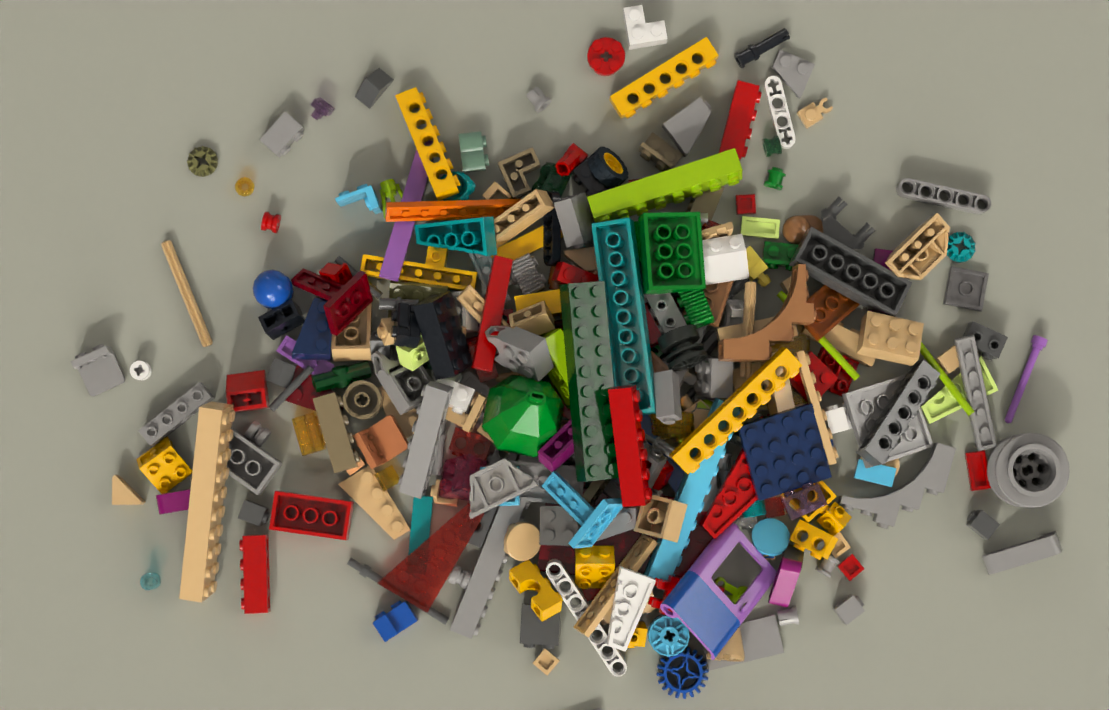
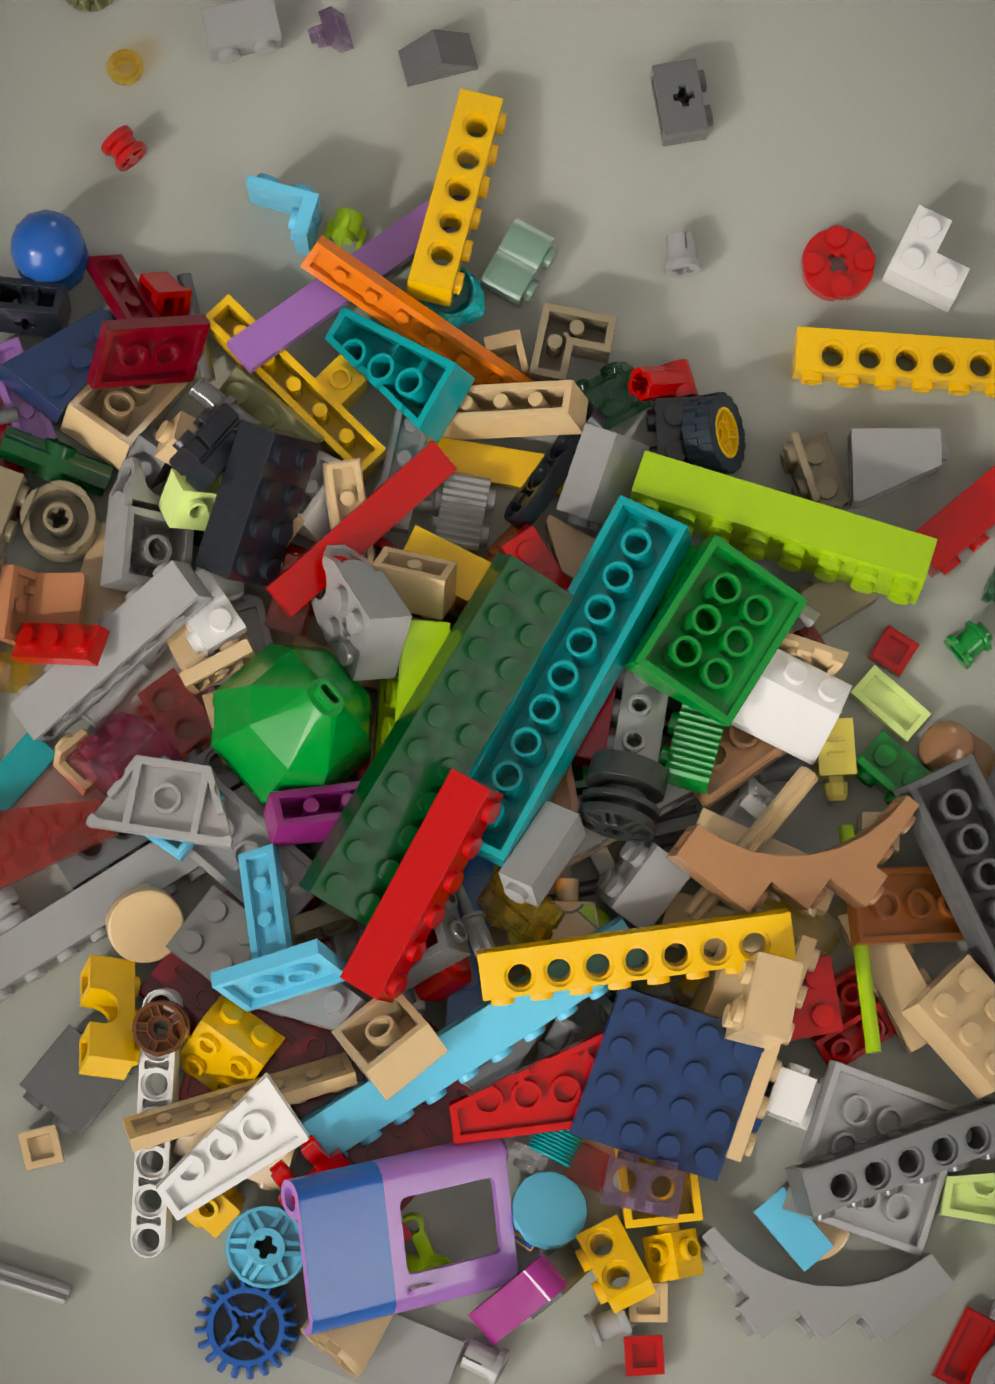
camera: 30 degrees right, 5 degrees down
none -> red plate [10,622,110,666]
none -> reddish brown wheel [132,1000,191,1056]
none -> dark grey brick [650,58,713,146]
none -> tan brick [722,951,804,1050]

